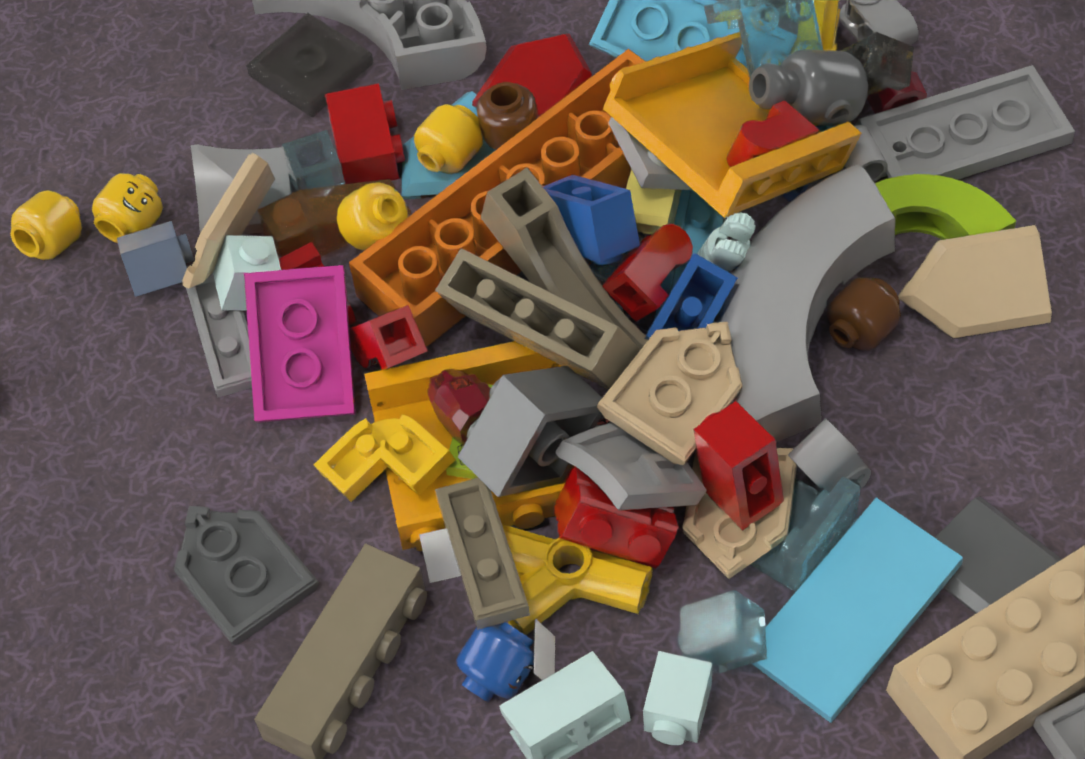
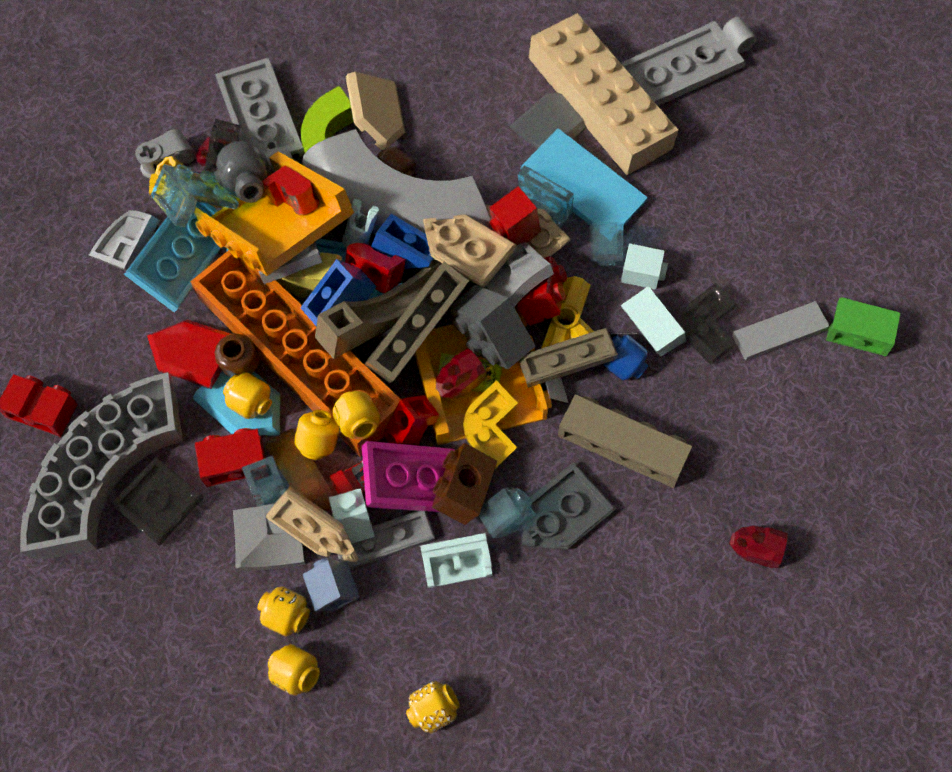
camera: 95 degrees left, 10 degrees up
light grey piece [788,418,871,503] -> none
none -> yellow head [333,391,380,440]
none -> light aqua hinge [420,533,492,588]
none -> reddish brown brick [432,443,497,525]
none -> clear light blue brick [478,488,535,538]

